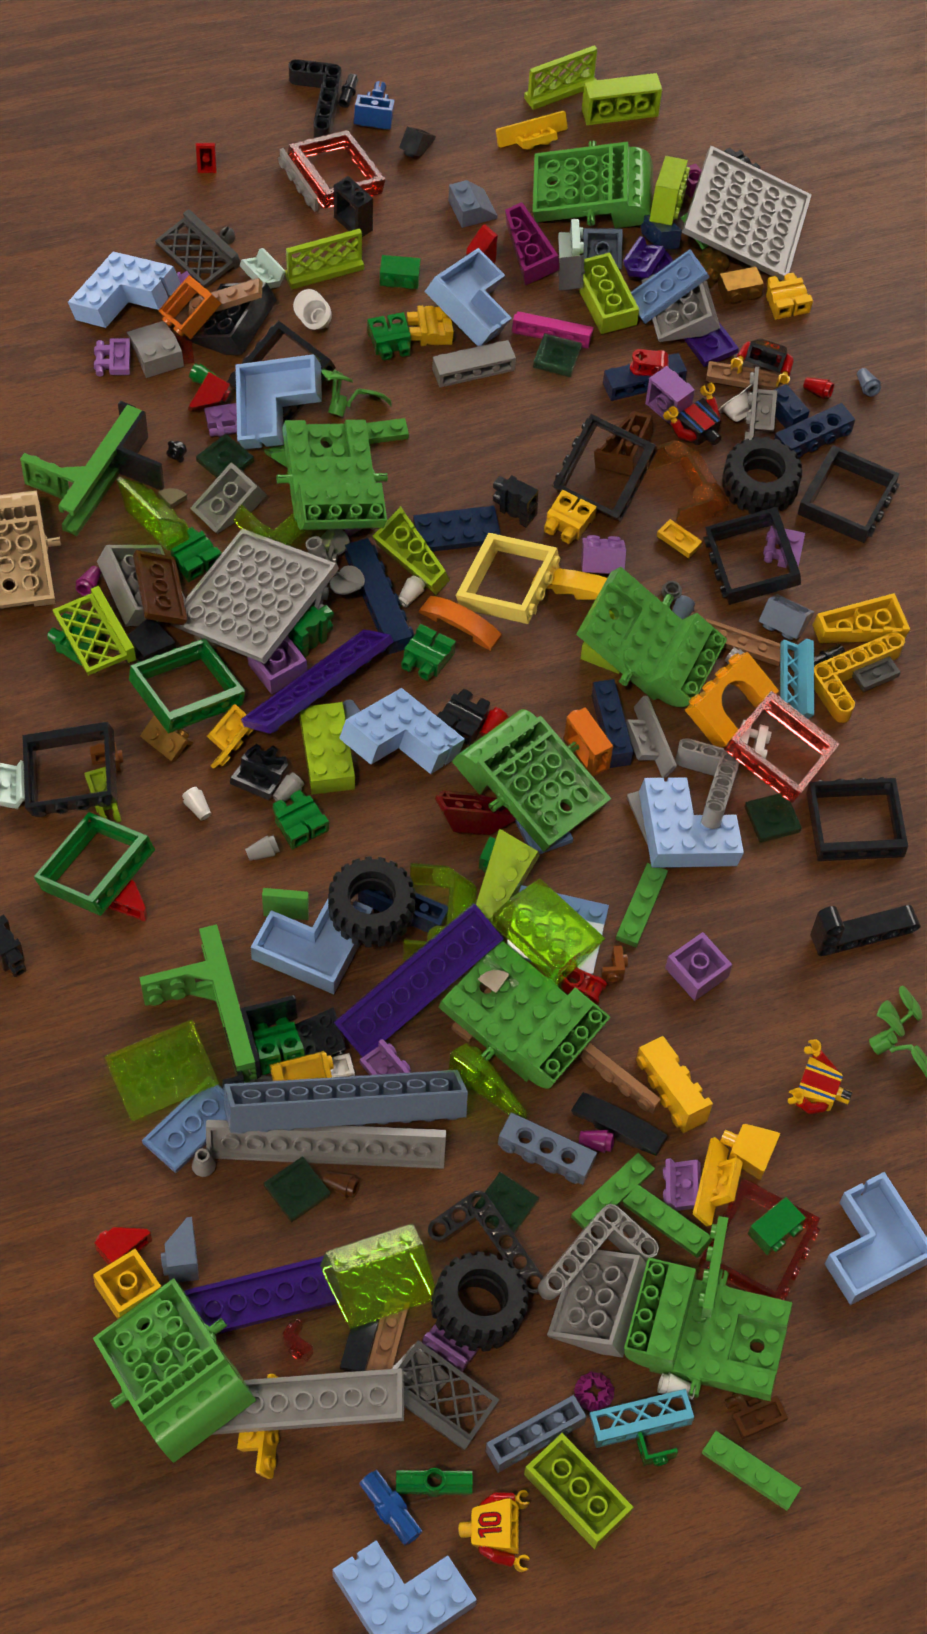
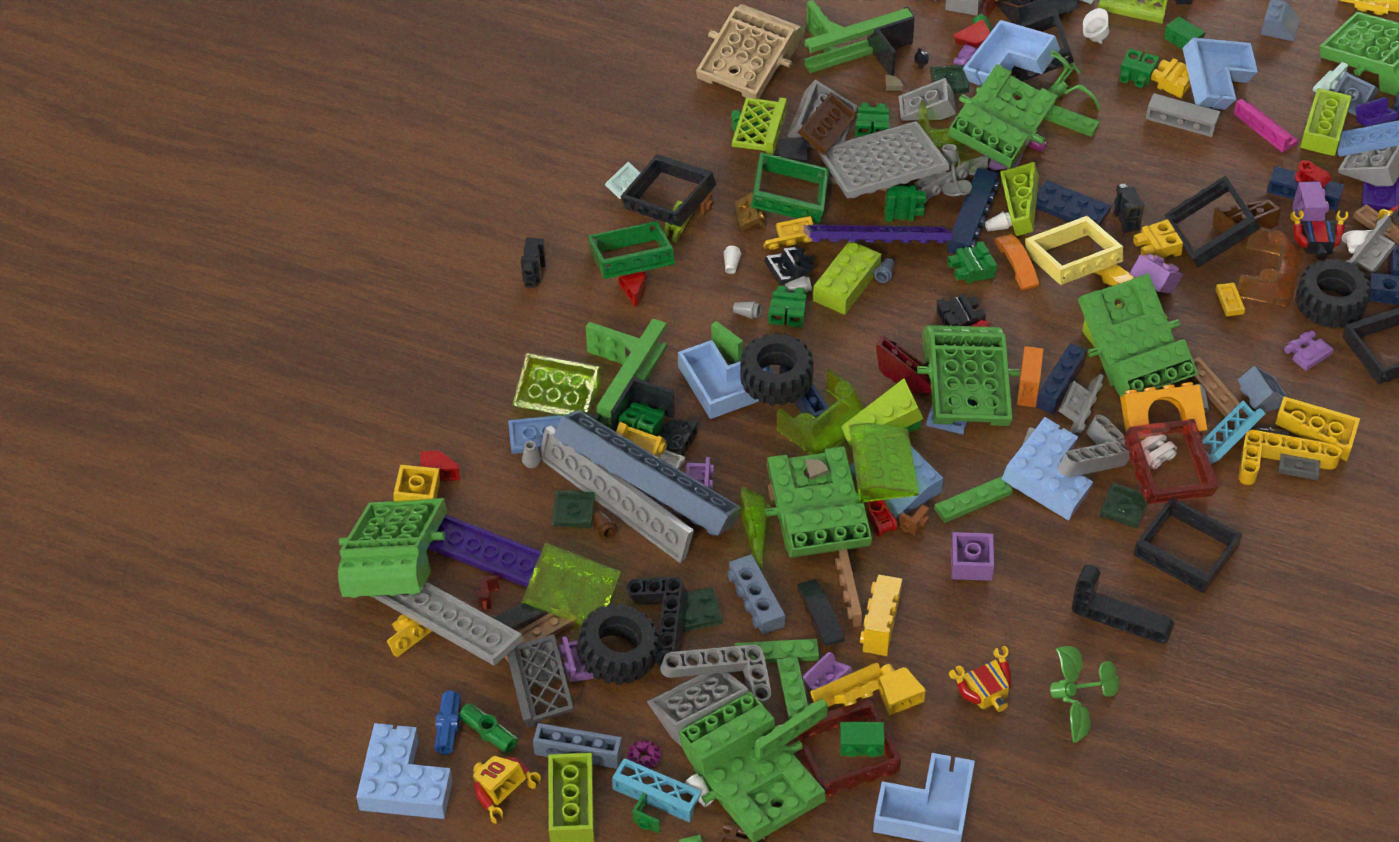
camera: 45 degrees right, 10 degrees down
magenta cone [75,566,102,596] -> none
clear neon green slope [117,477,189,551] -> none
sand blue slope [161,1217,199,1282] -> none
medium lavender brick [248,636,307,694] -> none
dark purple plate [333,903,503,1057] -> none
light blue piece [339,688,465,774] -> none
red slope [466,224,498,263] -> none
magenta wedge [505,202,559,286] -> none
clear green plate [533,333,582,377] -> none
dark grey piece [558,255,585,291] -> none
magenta cone [579,1130,615,1153] -> none
dark grey plate [661,581,682,601] -> none
sand blue cone [672,595,695,619] -> none
black window [703,507,801,605] -> none

